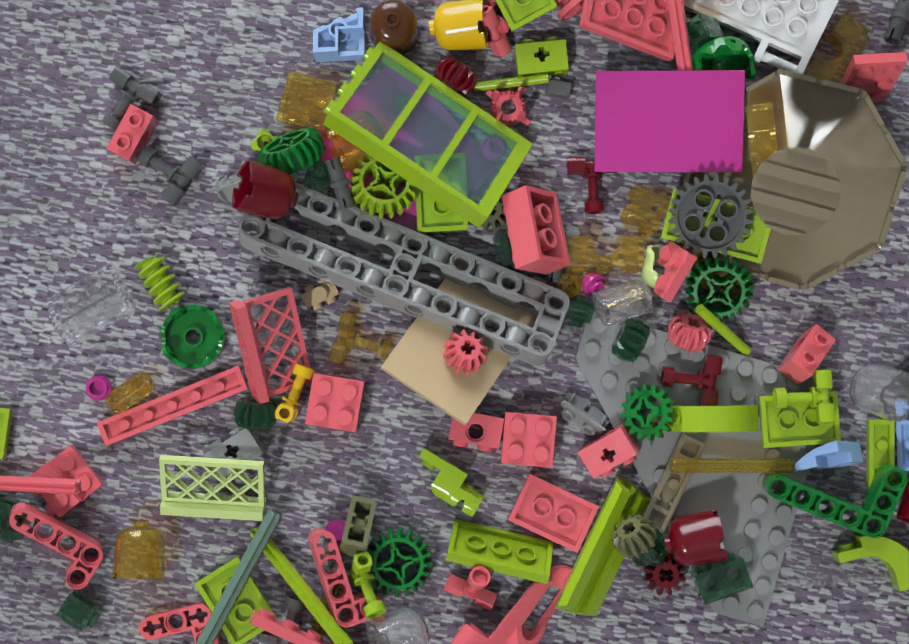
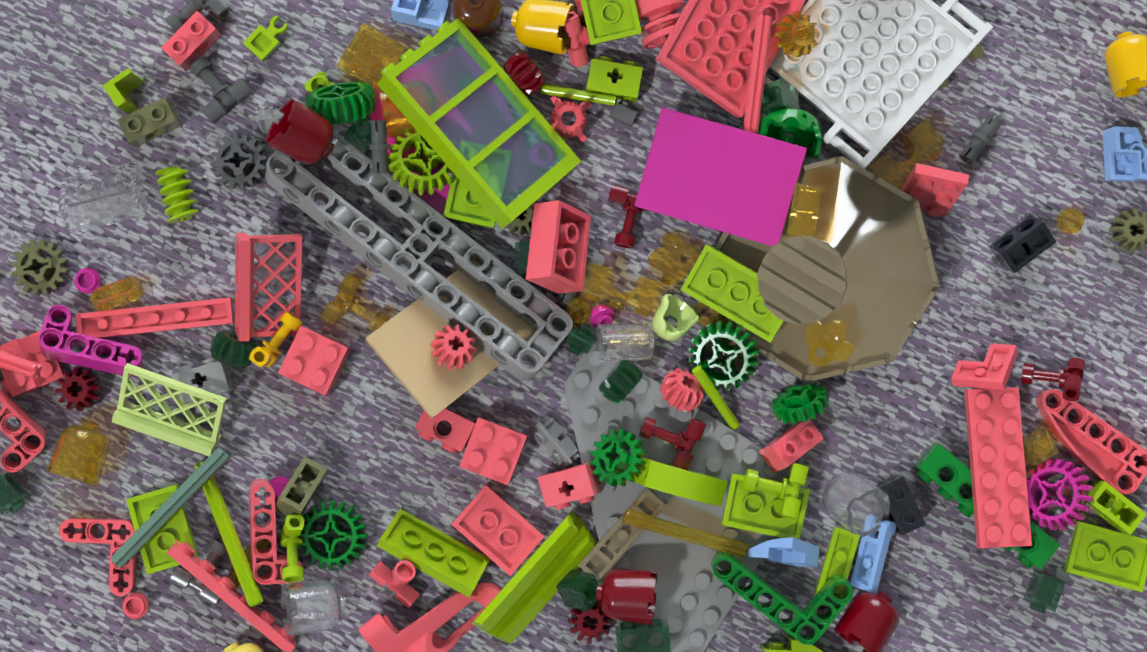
camera: 15 degrees right, 0 degrees up
green plate [160,305,226,369] -> none
tan piece [301,280,339,311] -> none
lime plate [419,447,484,517] -> none
olive gear [611,514,658,559] -> none
coral plate [653,240,697,303] -> none
dark grey gear [668,174,754,258] -> none
none -> olive gear [10,239,70,296]
none -> dark pink beam [39,305,143,377]
none -> dark red gear [55,367,102,411]
none -> lime panel [102,68,145,114]
none -> olive brick [118,97,183,147]
none -> dark grey gear [210,133,268,190]
none -> lime plate [243,15,289,62]
none -> green gear [771,382,829,425]
none -> clear yellow plate [804,320,855,367]

